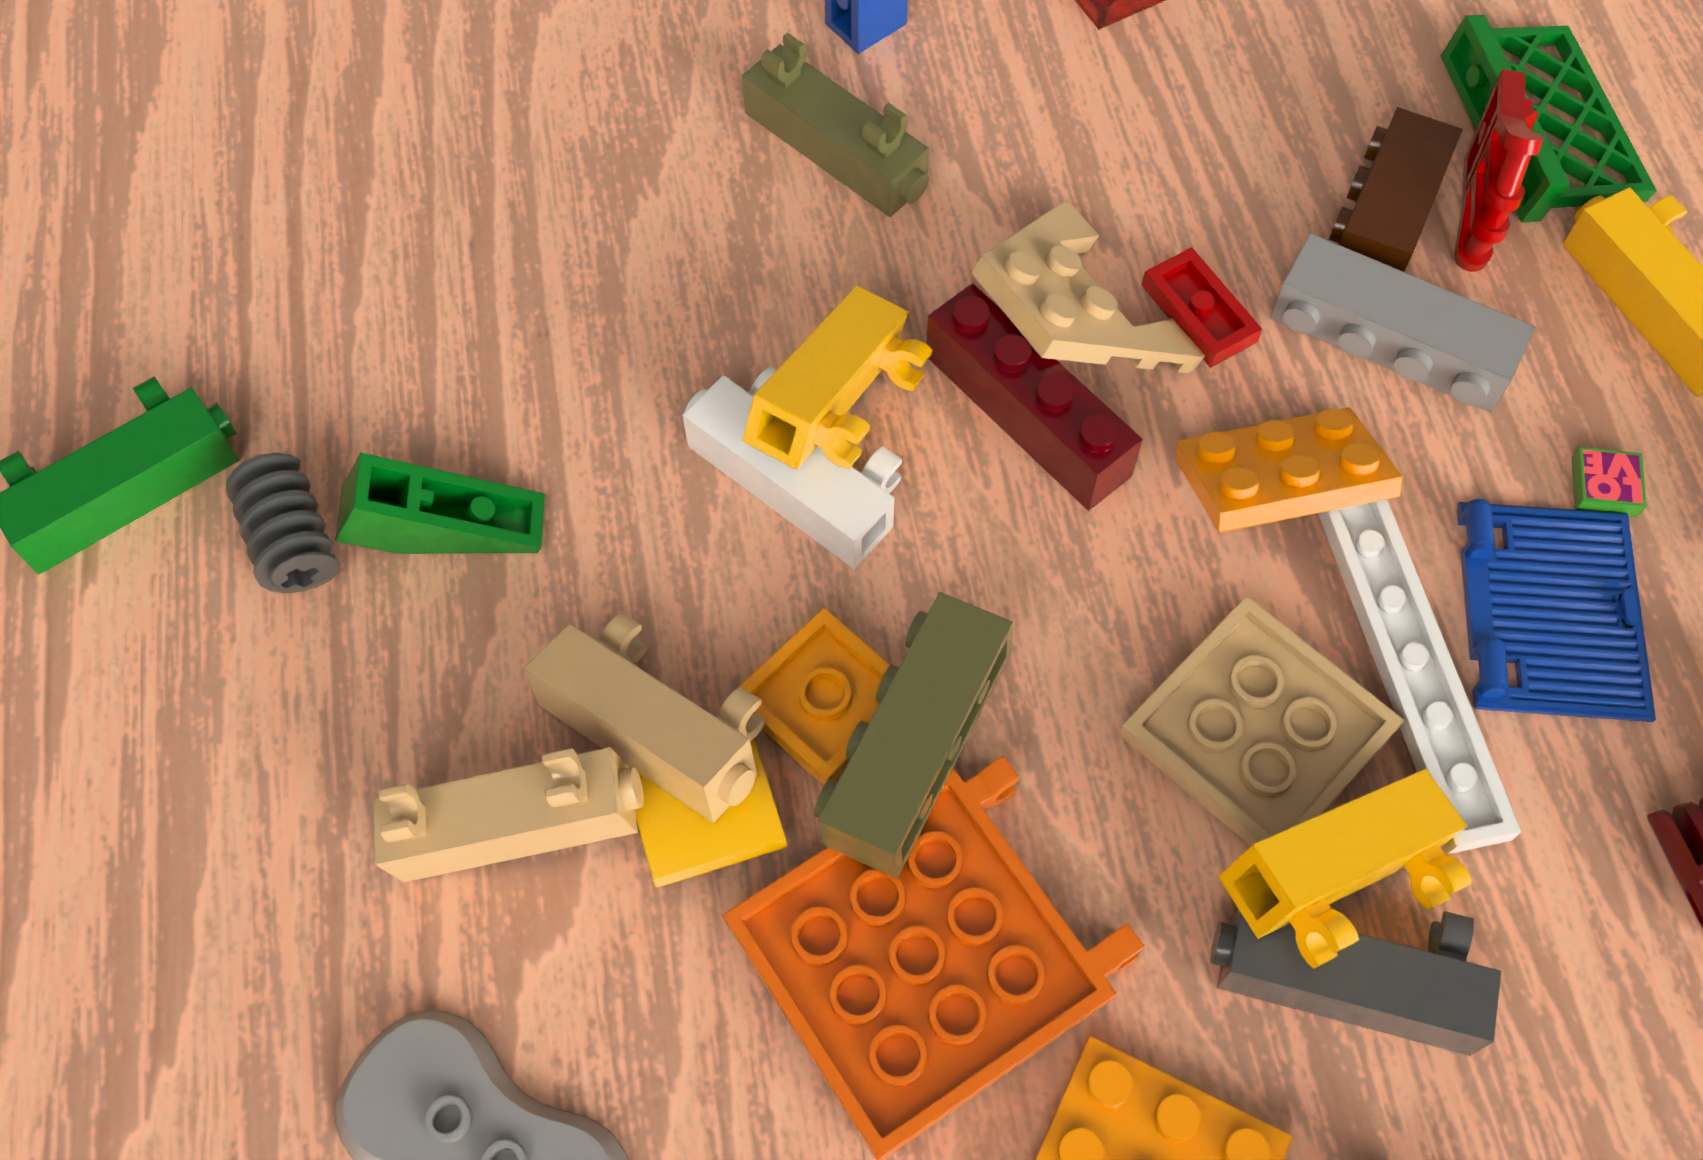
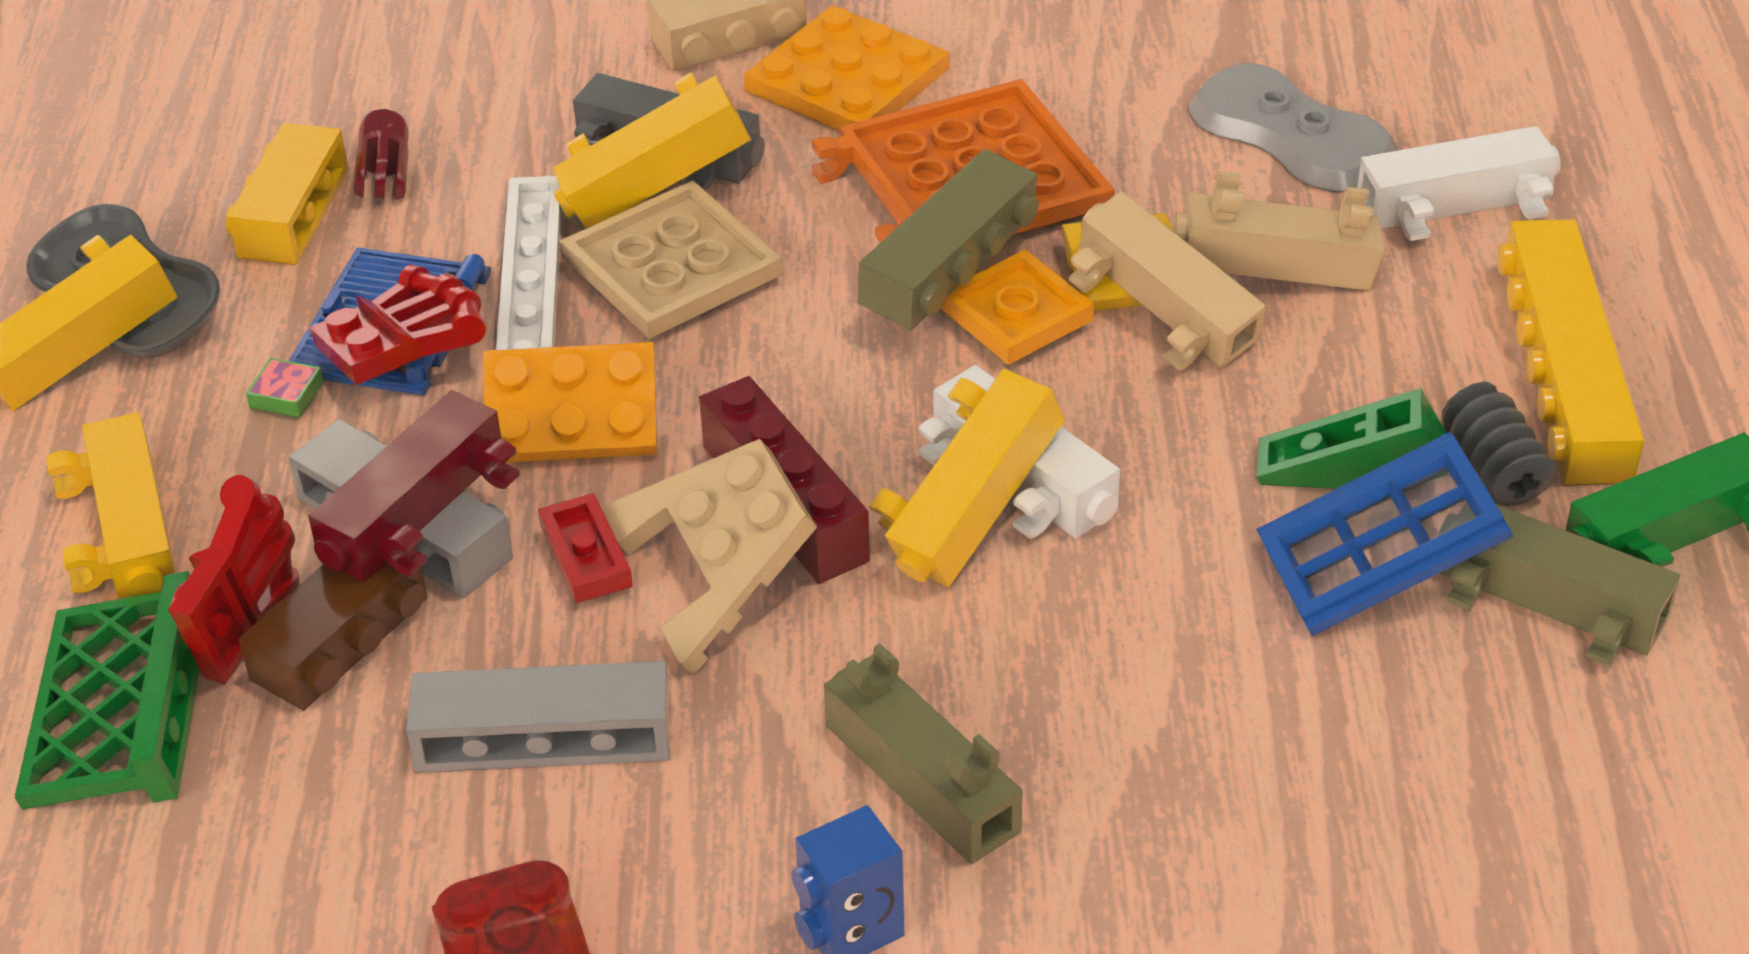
camera: 170 degrees left, 20 degrees down
none -> dark red brick [308,390,520,582]
none -> red plate [309,265,486,385]
none -> light grey brick [406,661,671,773]
none -> blue piece [1256,432,1513,636]
none -> white brick [1357,126,1561,241]
none -> olive brick [1439,502,1680,666]
none -> yellow brick [1497,219,1644,485]

